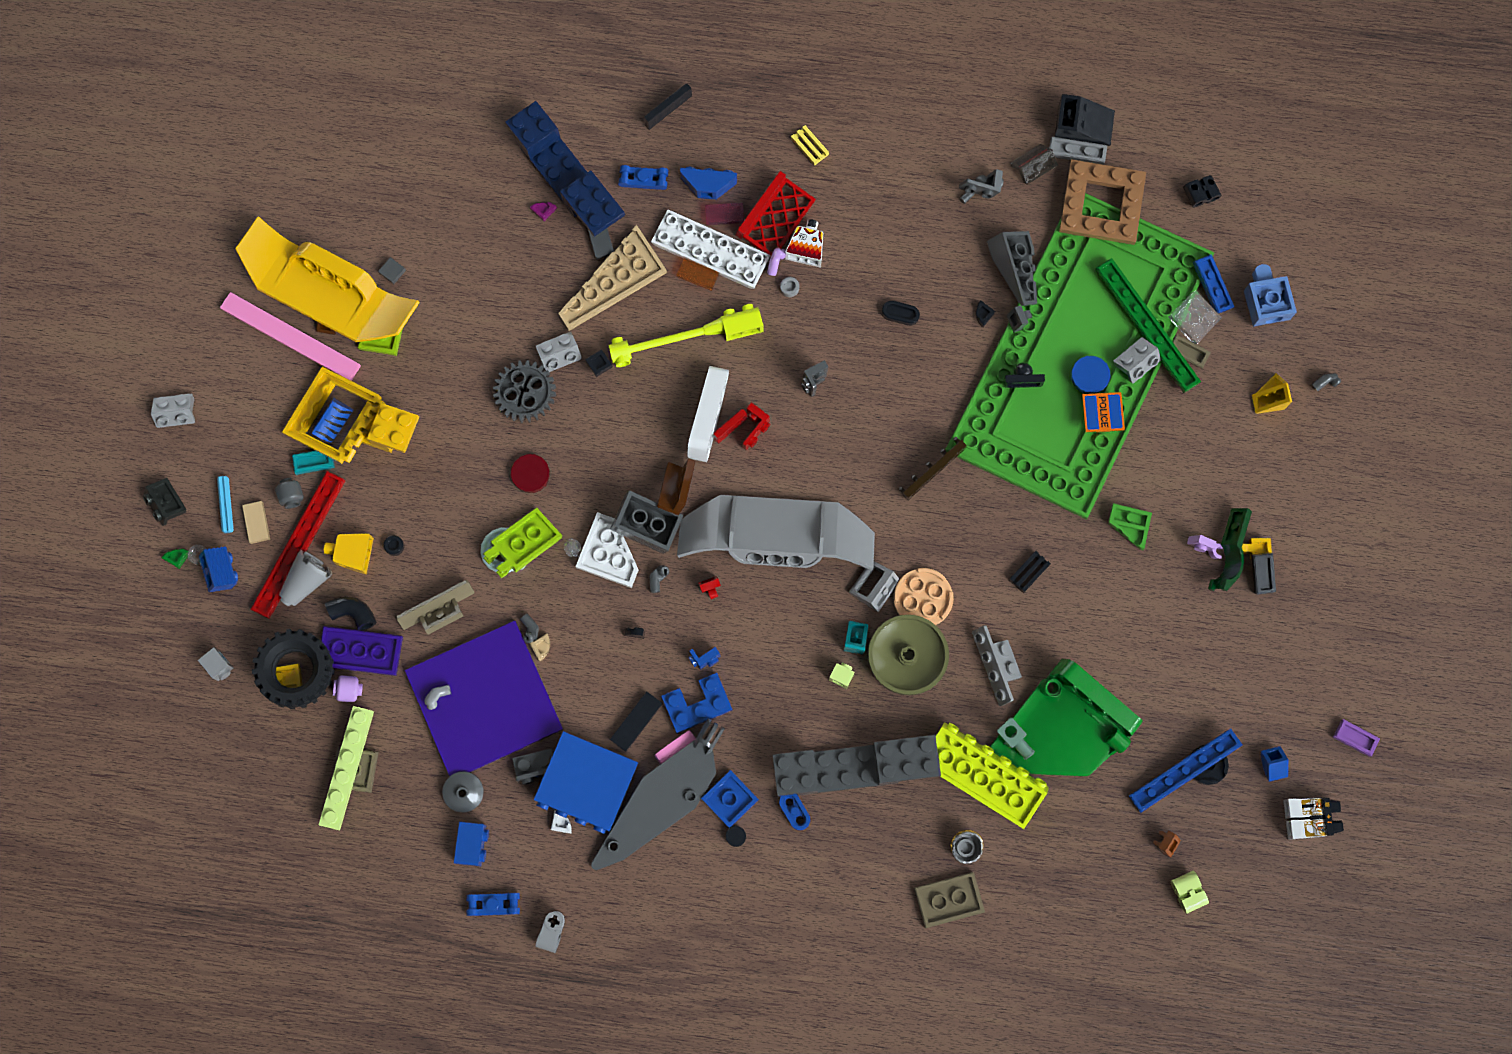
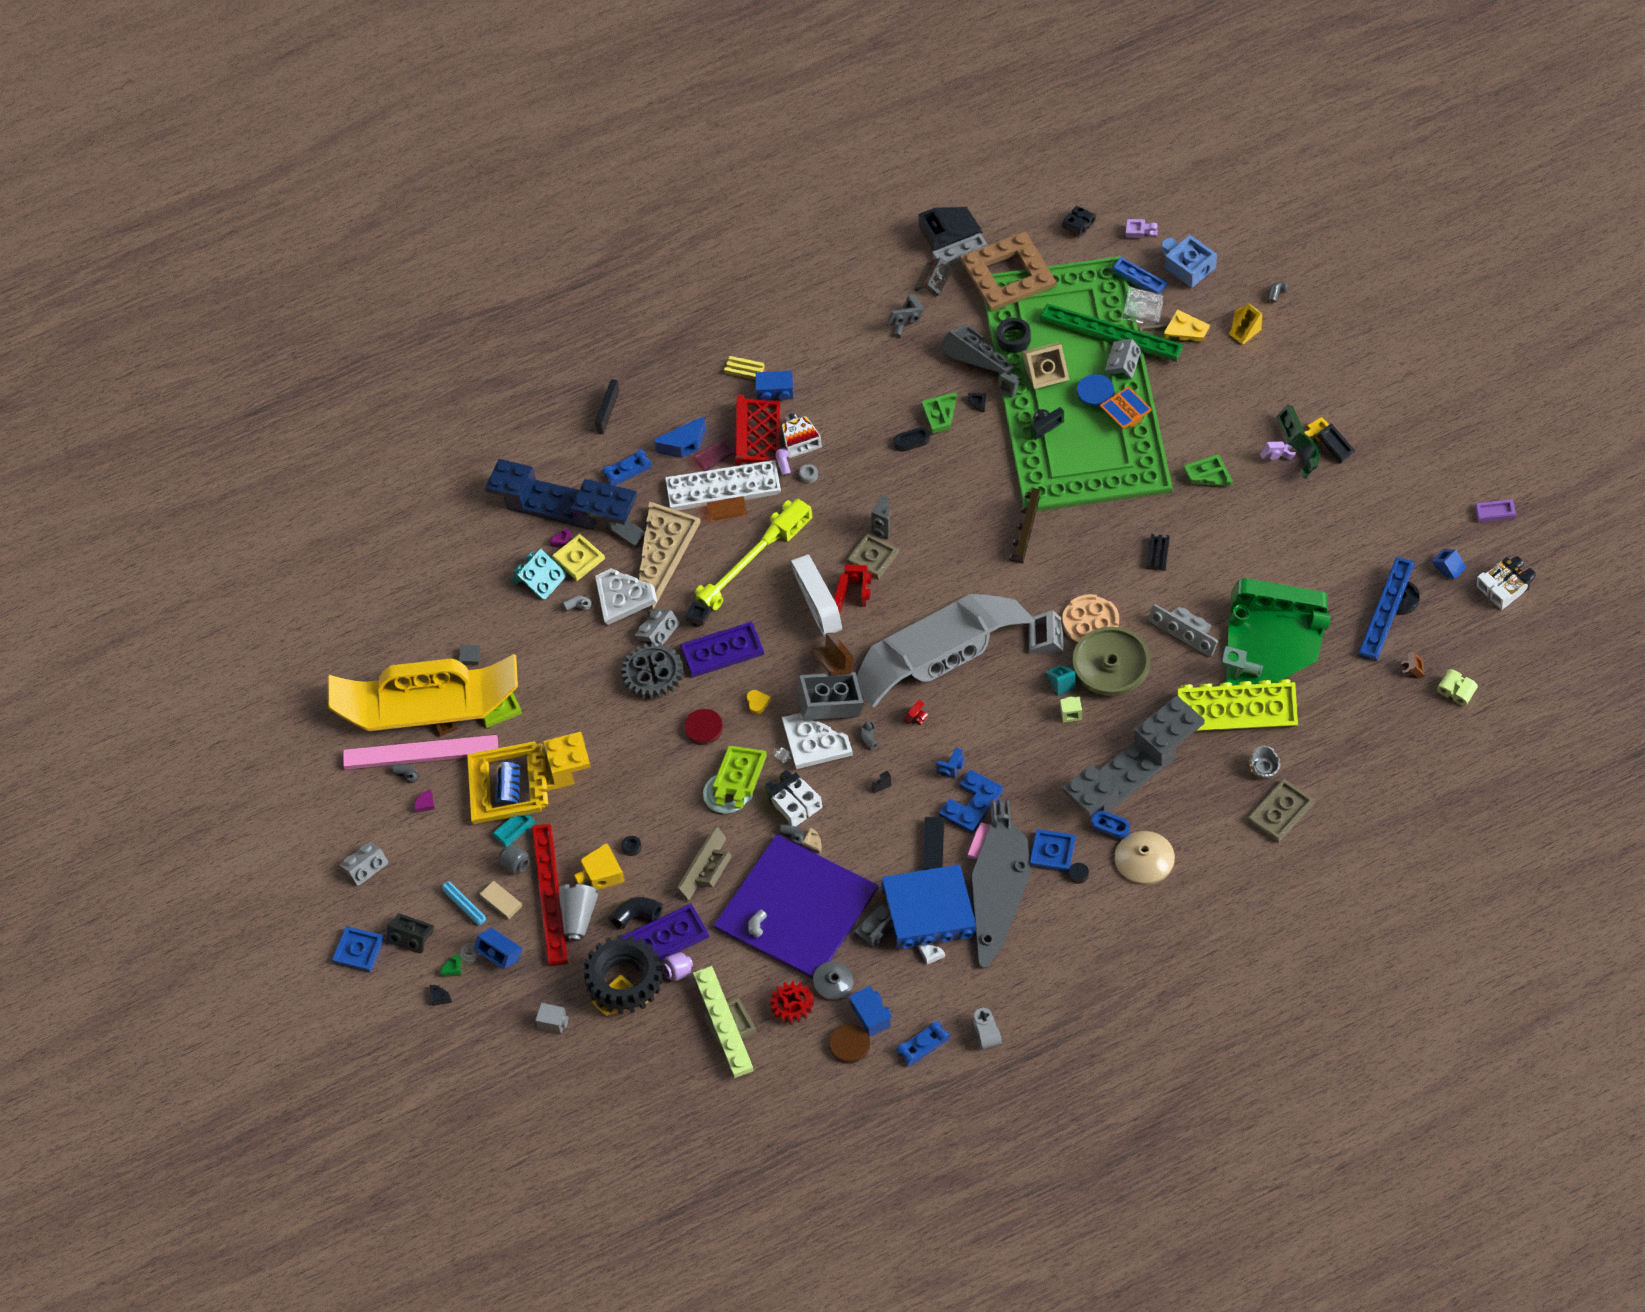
camera: 30 degrees left, 20 degrees down
none -> blue tile [332,926,384,973]
none -> dark grey arm [393,764,418,783]
none -> magenta tile [415,789,435,813]
none -> black tile [429,985,452,1006]
none -> bracket [510,549,566,600]
none -> light yellow plate [552,534,605,581]
none -> light grey arm [563,595,591,611]
none -> white plate [595,568,657,625]
none -> dark purple tile [680,621,765,678]
none -> yellow tile [747,690,771,715]
none -> blue brick [756,371,794,401]
none -> white hips [765,770,823,826]
none -> red gear [770,981,814,1024]
none -> reddish brown tile [830,1024,870,1063]
none -> dark tan tile [847,533,899,579]
none -> bright green wing [922,392,957,434]
none -> black tyre [996,318,1031,353]
none -> tan slope [1022,342,1069,389]
none -> tan dish [1115,831,1175,885]
none -> lavender plate [1126,219,1158,238]
none -> yellow wing [1163,310,1210,342]

